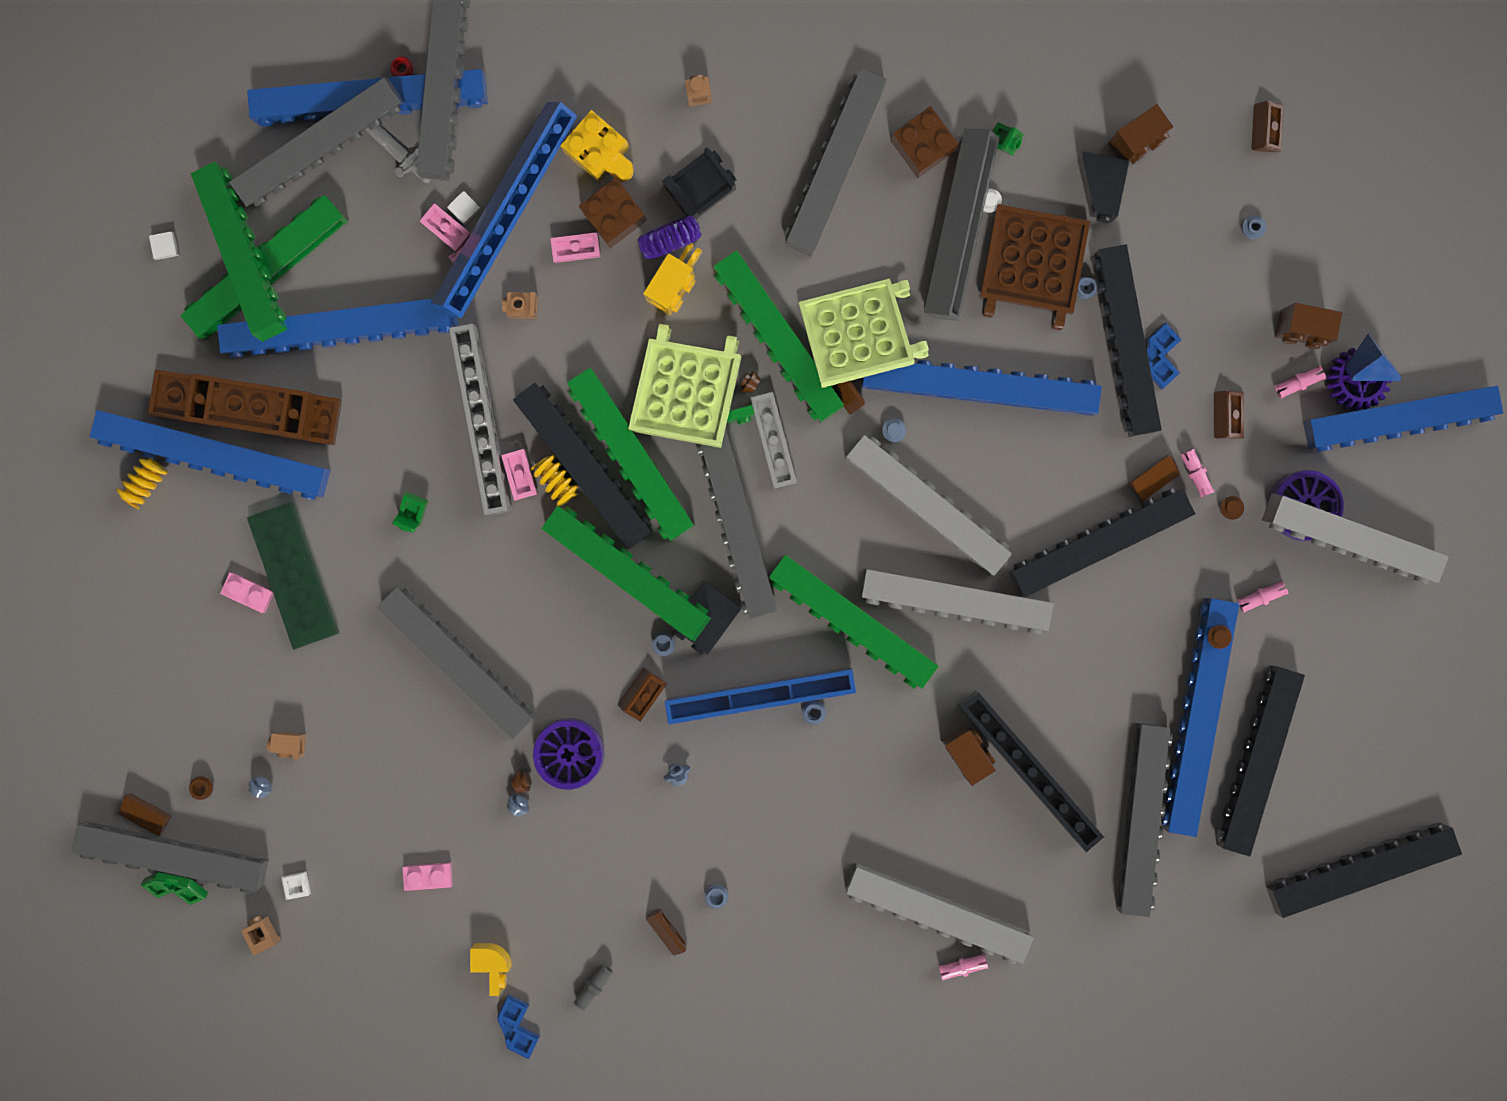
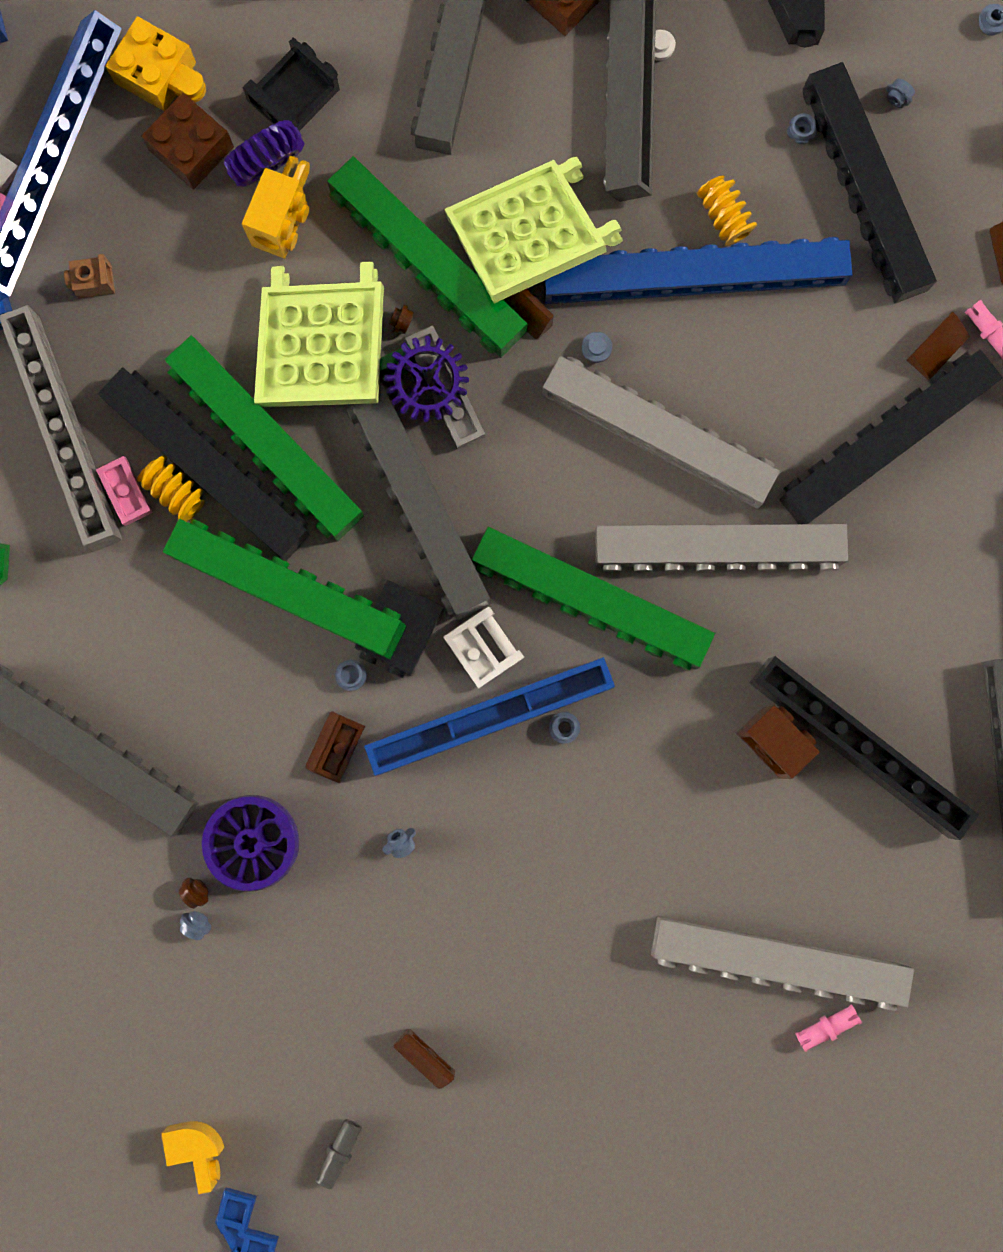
camera: 15 degrees left, 5 degrees down
bright pink plate [402,862,453,891] -> none
bright pink plate [550,232,601,263] -> none
sand blue plate [705,884,728,909] -> none
reddish brown plate [980,204,1090,330] -> none
blue tile [1146,323,1182,390] -> none
none -> dark purple gear [384,336,469,422]
none -> white plate [443,606,525,689]
none -> yellow piece [697,175,758,246]
none -> sand blue plate [886,78,915,107]

